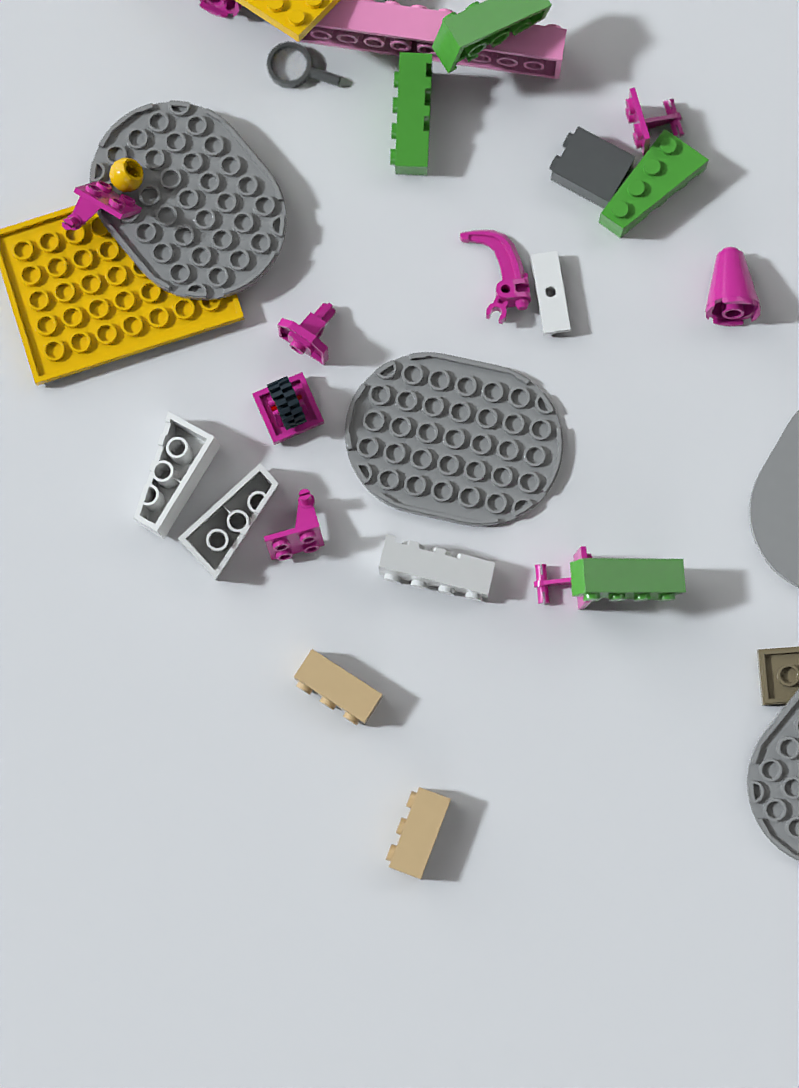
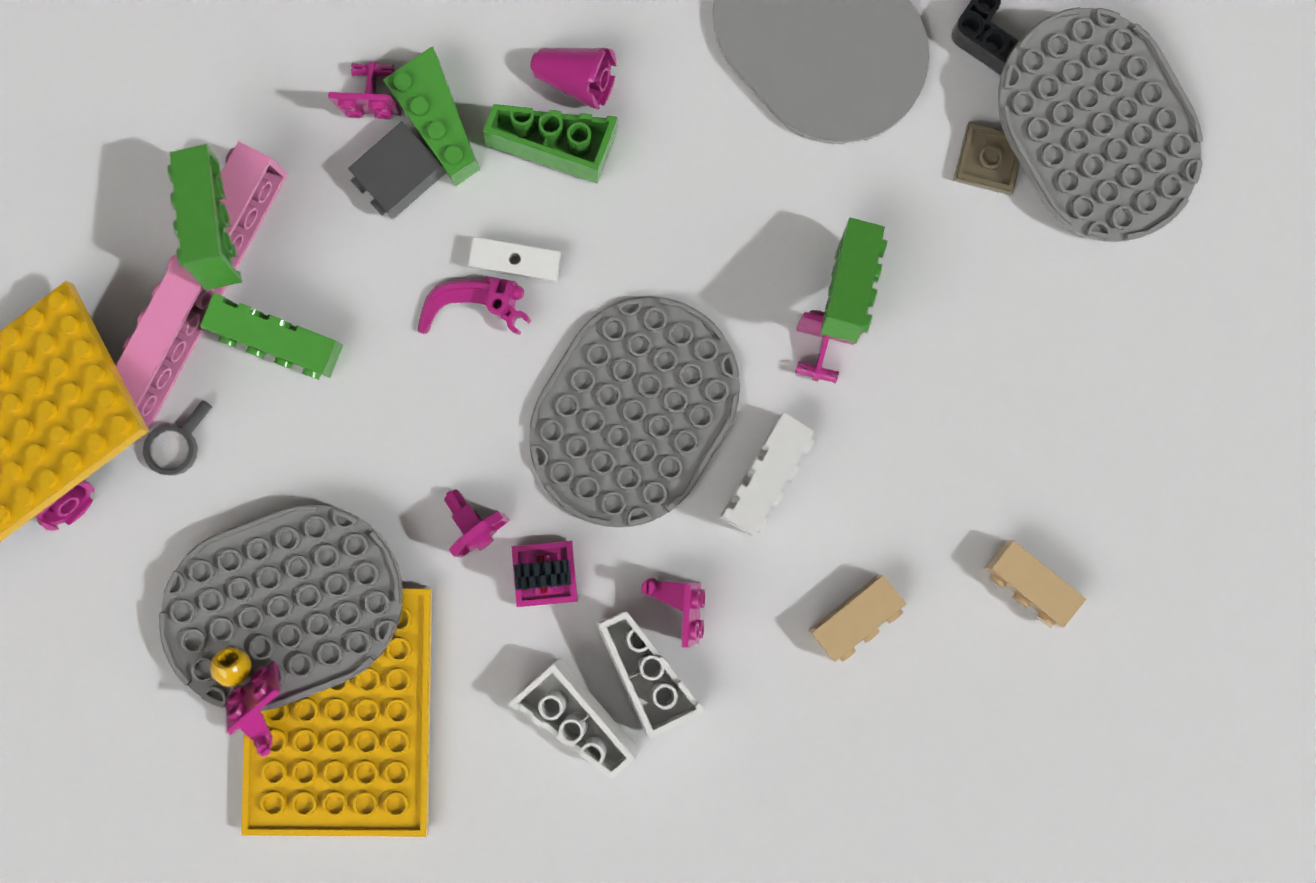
camera: 75 degrees left, 5 degrees up
none -> bright green wedge [483,104,618,184]

